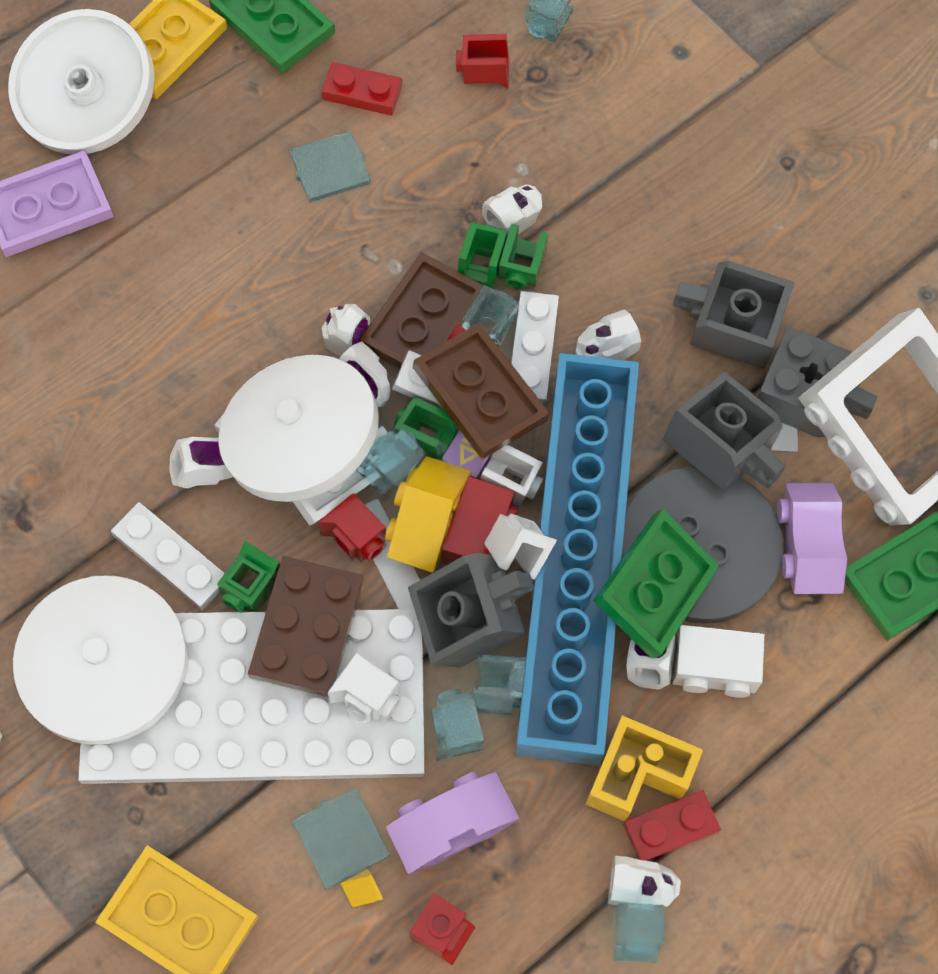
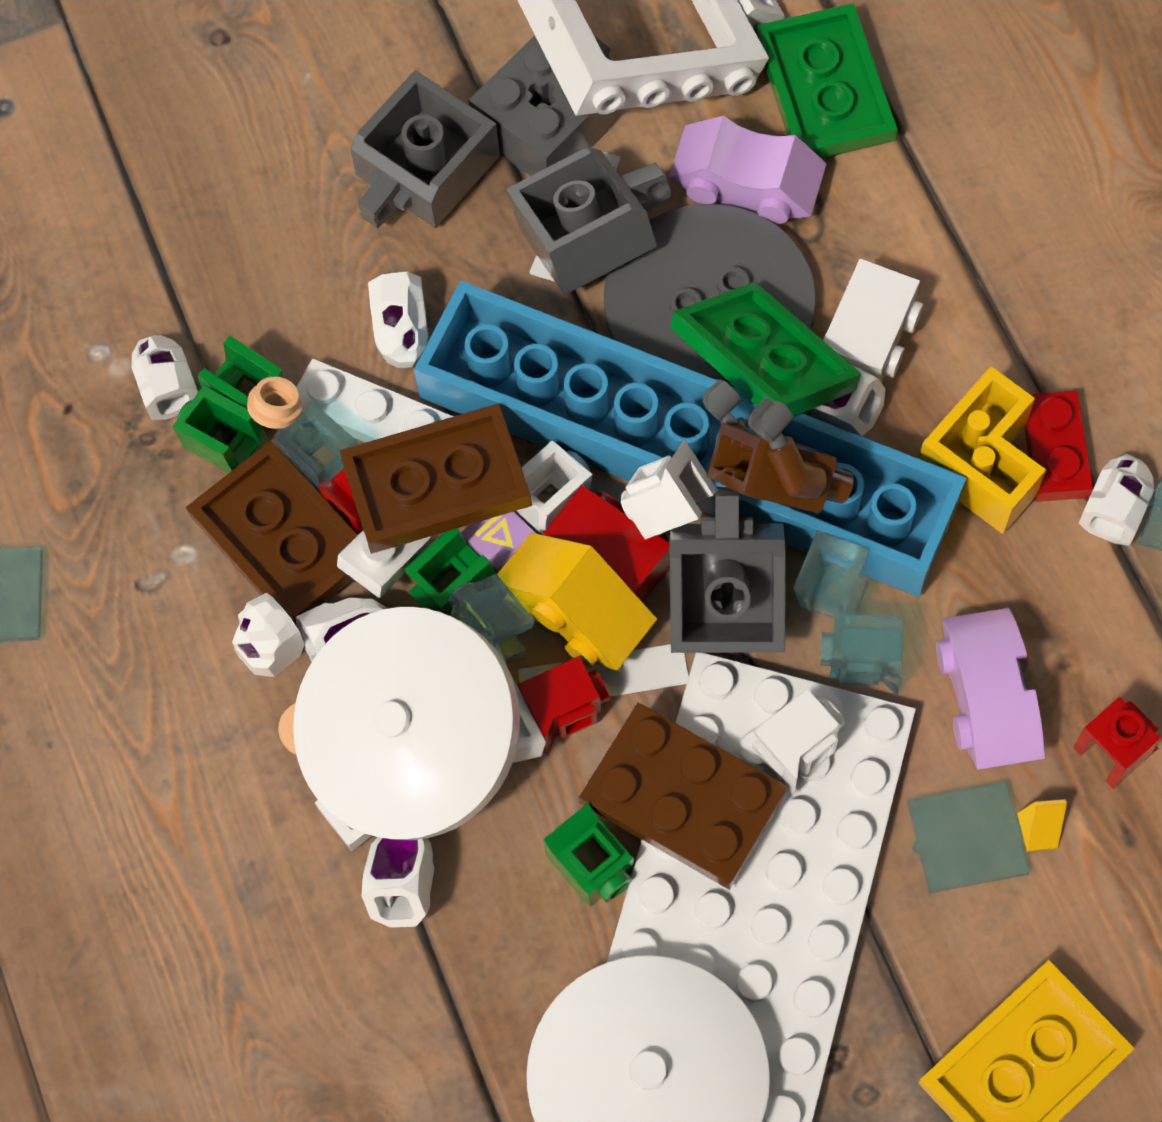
camera: 65 degrees left, 0 degrees up
white plate [111,502,225,611] -> none
none -> light nougat plate [247,377,303,429]
none -> reddish brown torso [703,379,853,513]

